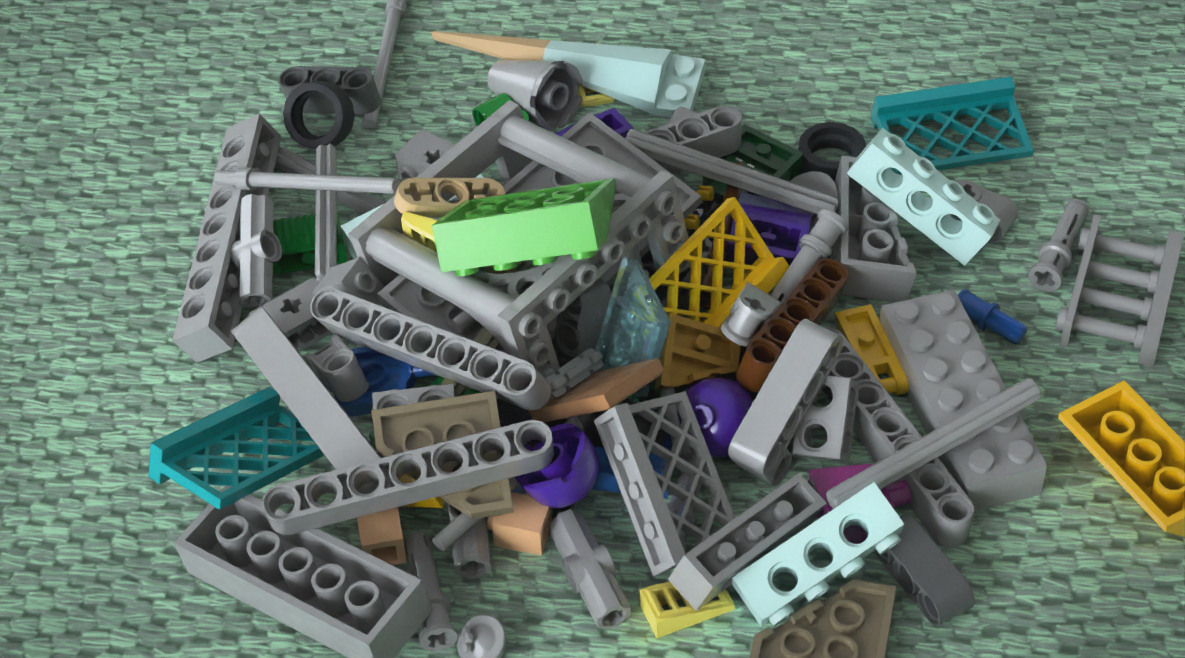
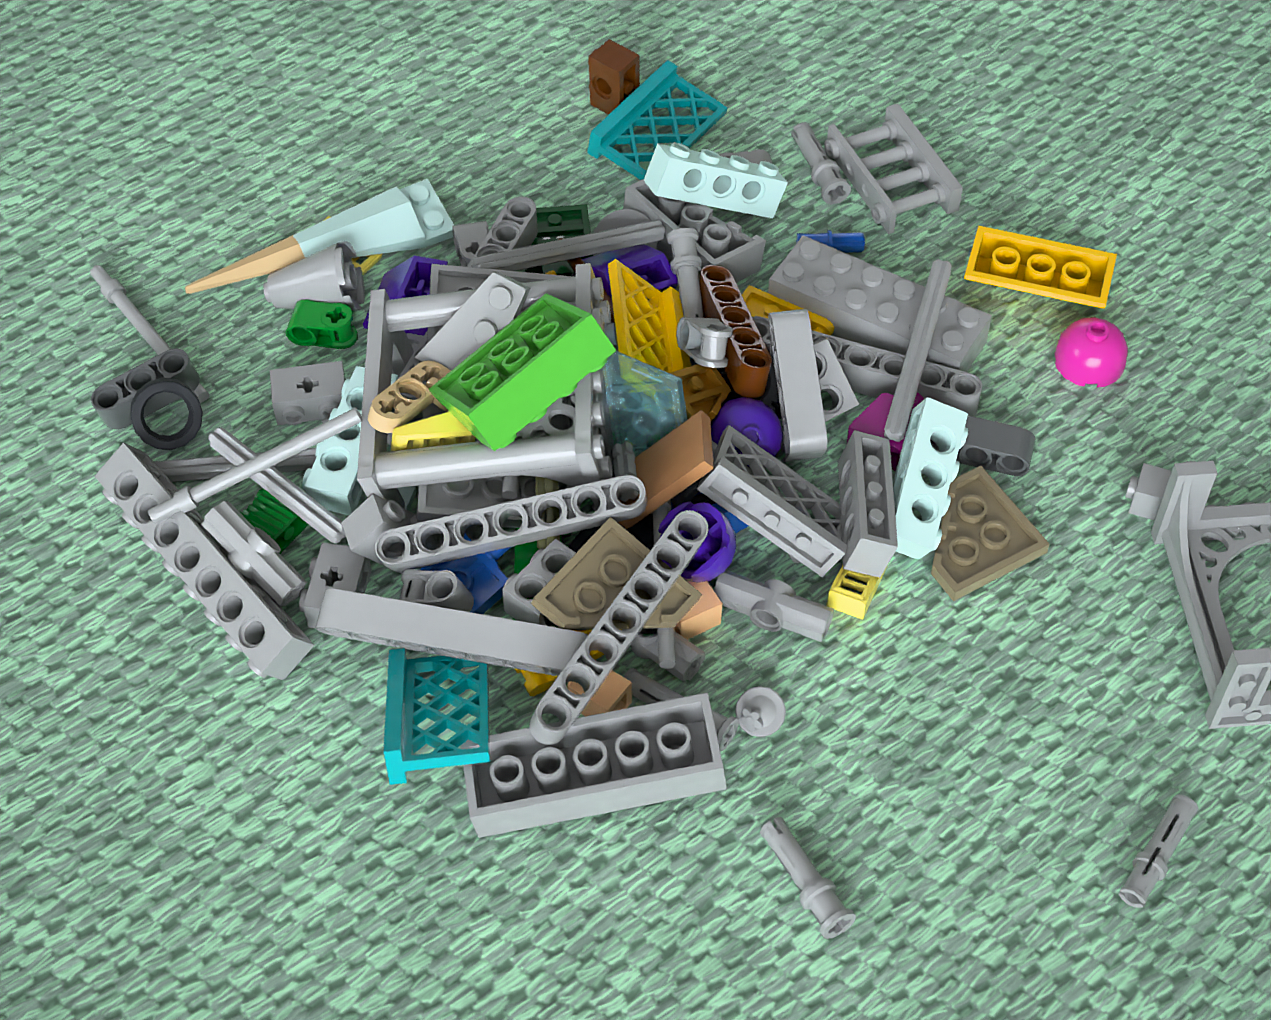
camera: 45 degrees left, 5 degrees up
black tyre [798,122,867,182] -> none
none -> wing [414,271,531,370]
none -> reddish brown brick [588,39,640,115]
none -> dark pink cylinder [1055,317,1128,387]

